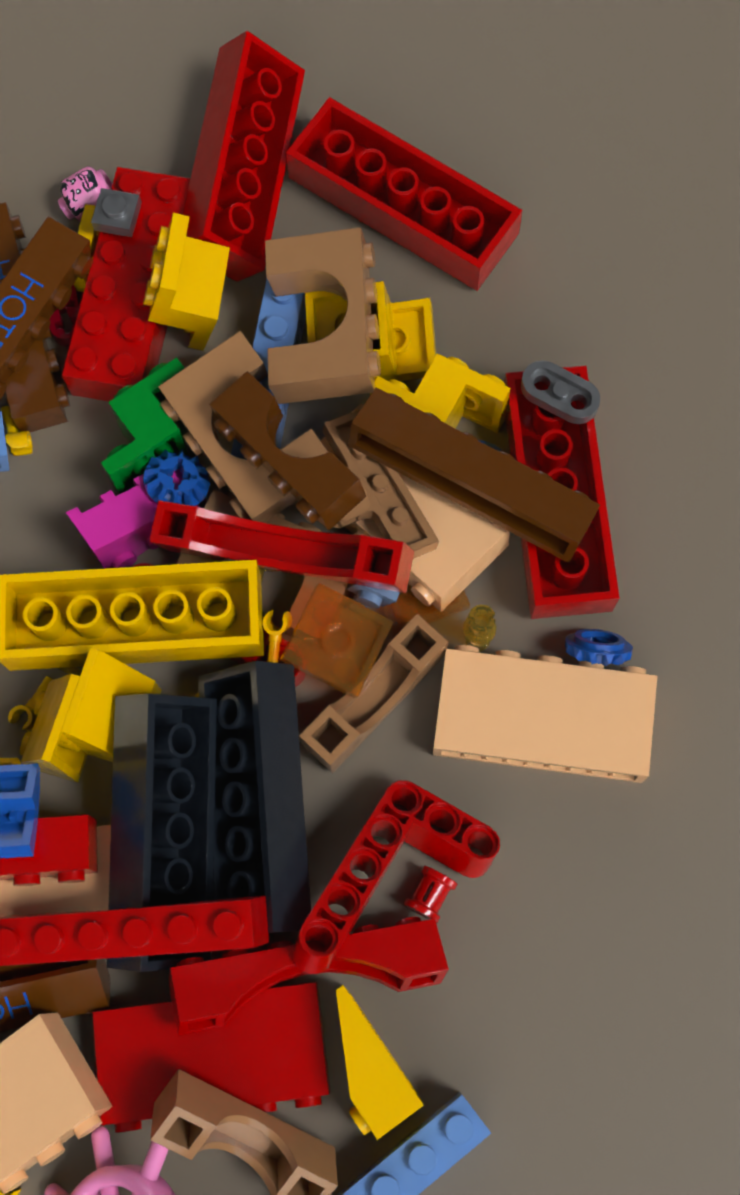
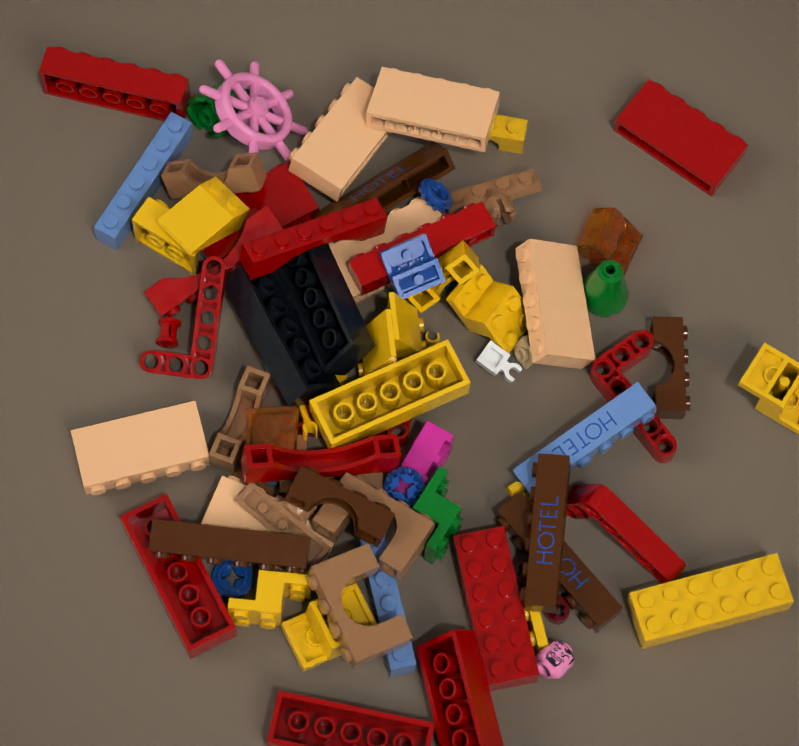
camera: 150 degrees right, 5 degrees down
flat silver plate [91,188,142,237] -> none
yellow bracket [143,213,230,351] -> none
clear yellow pin [463,605,497,652] -> none
flat silver plate [521,360,600,424] -> none
blue gear [565,629,633,666] -> none
none -> yellow slope [157,177,250,256]

